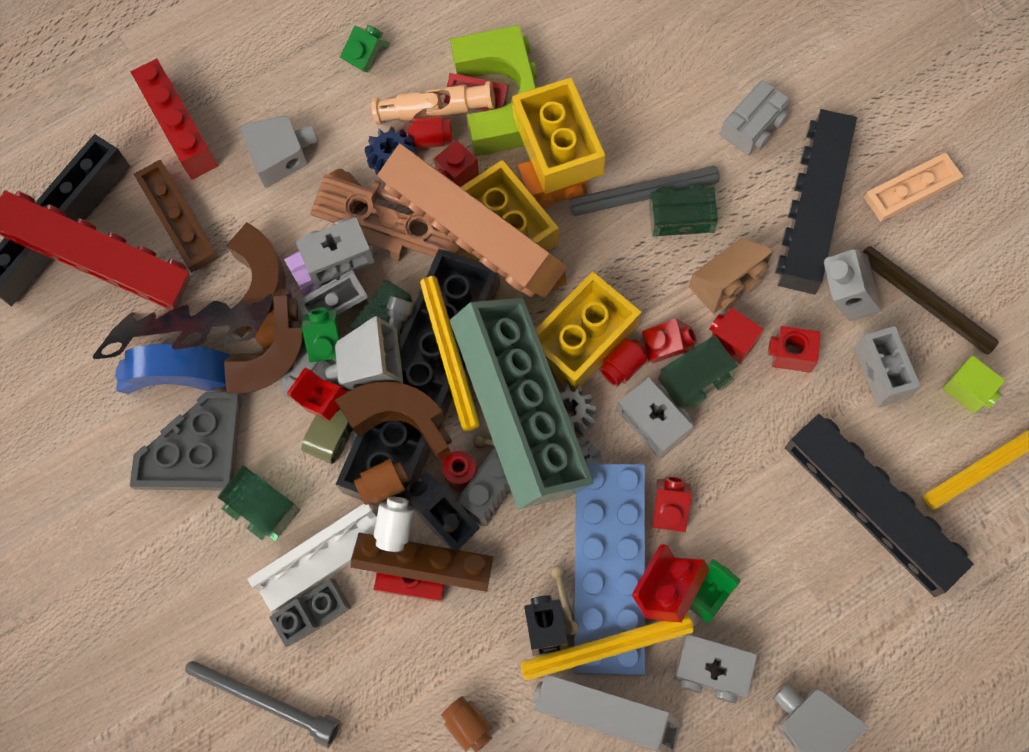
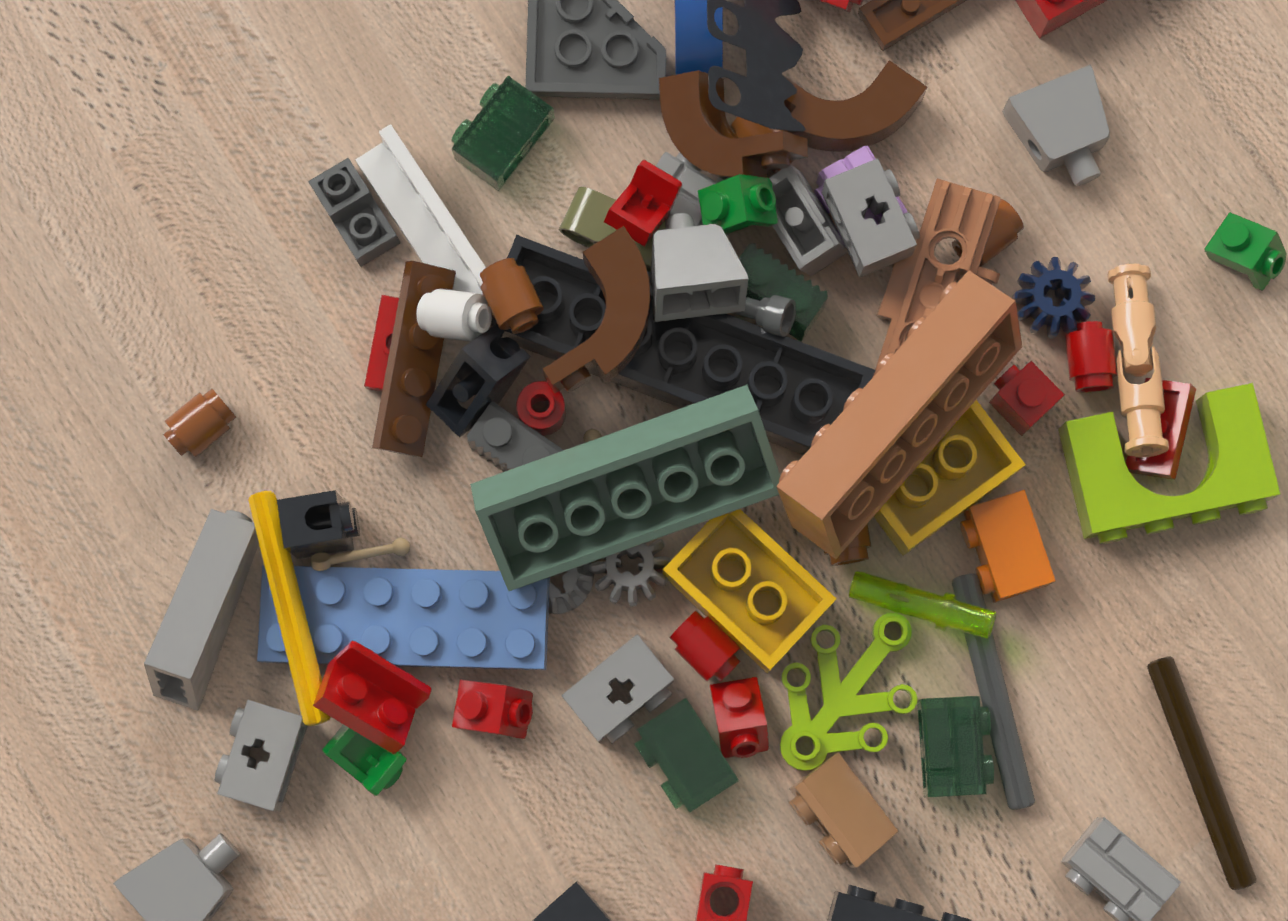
camera: 85 degrees right, 10 degrees up
dark grey piece [185,661,341,748] -> none
yellow axle [420,276,480,431] -> none
yellow brick [512,77,605,194] -> none
red brick [709,307,764,365] -> none
none -> lime plant [780,613,917,771]
none -> clear neon green pin [849,571,997,639]
none -> dark brown axle [1147,656,1257,890]

